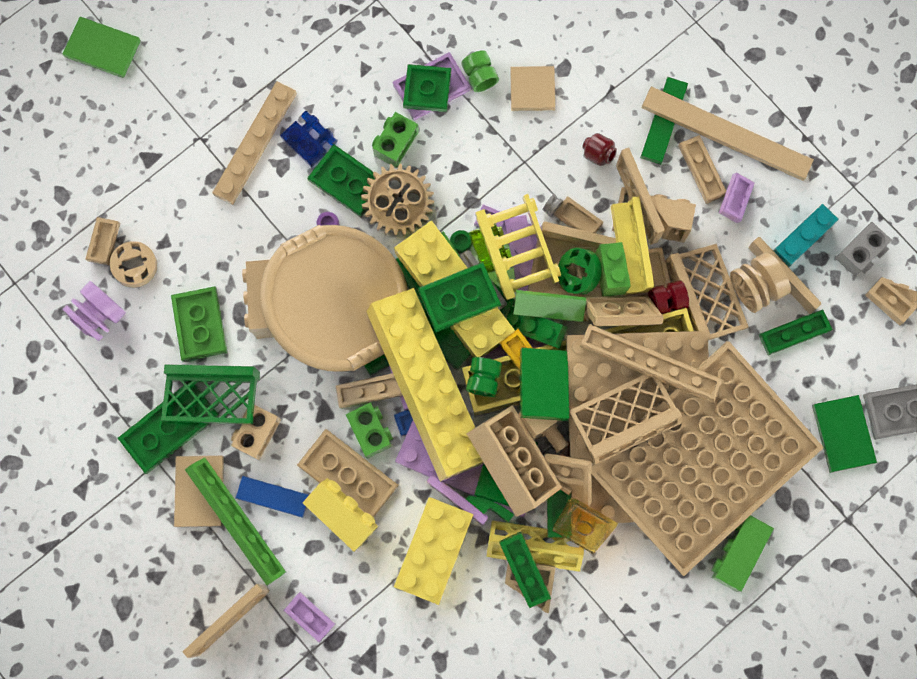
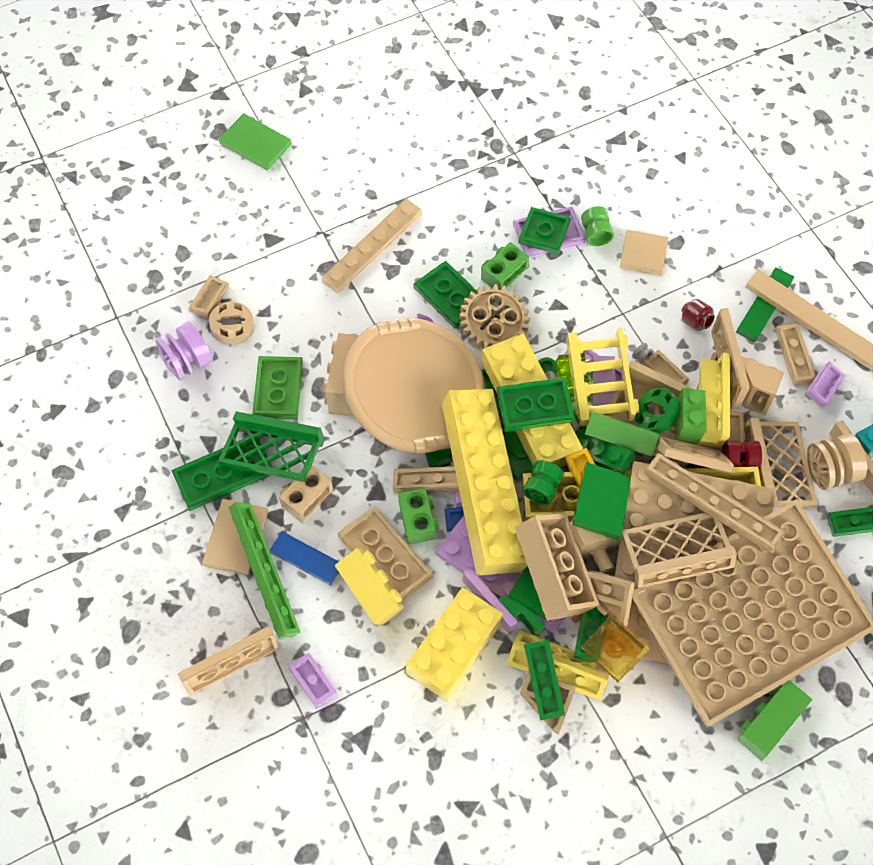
camera: 10 degrees right, 15 degrees down
clear blue plate [280,111,338,168] -> none

